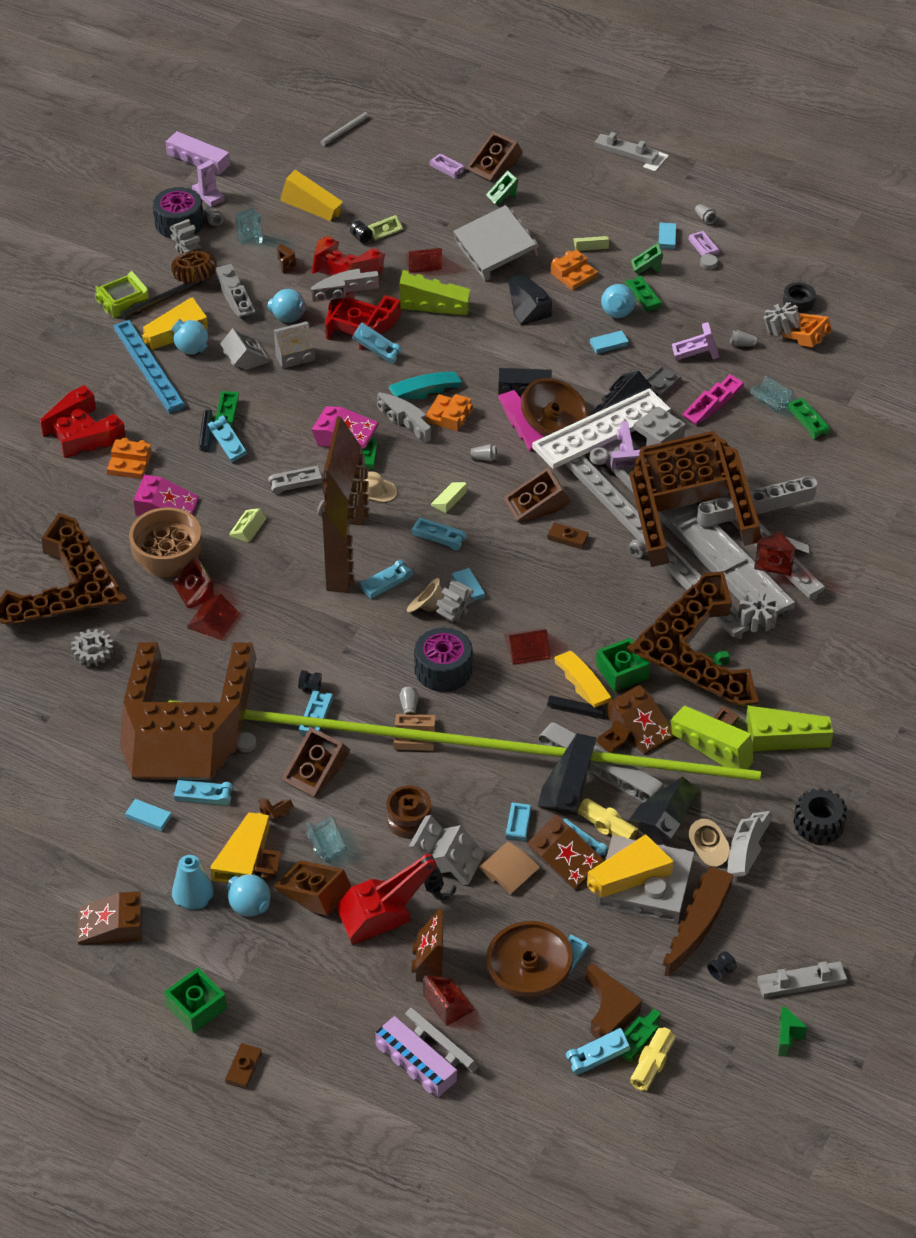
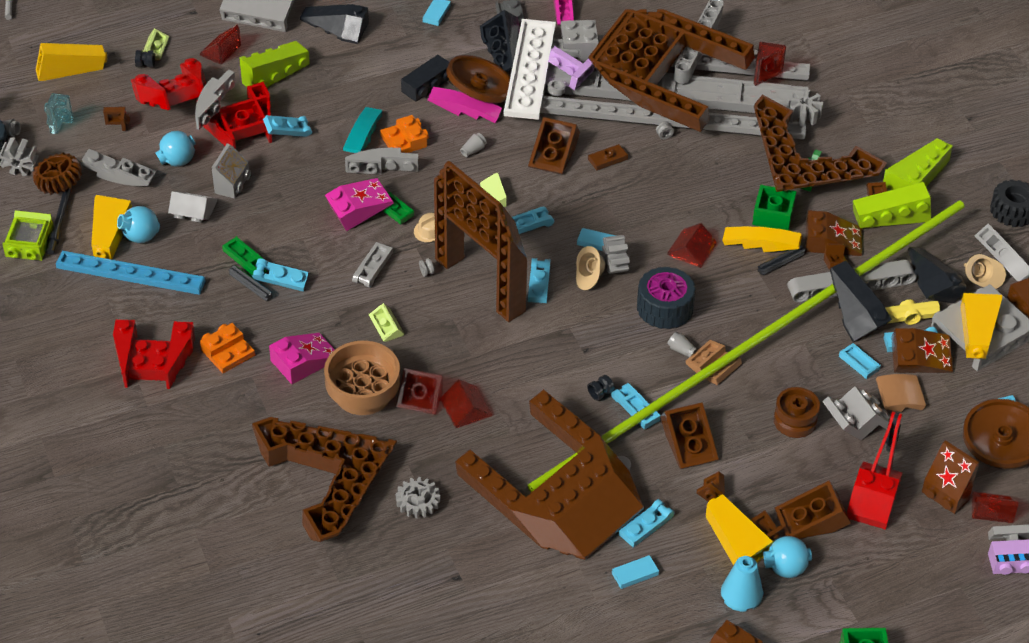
camera: 50 degrees left, 0 degrees up
clear light blue bracket [306,816,348,863] -> none

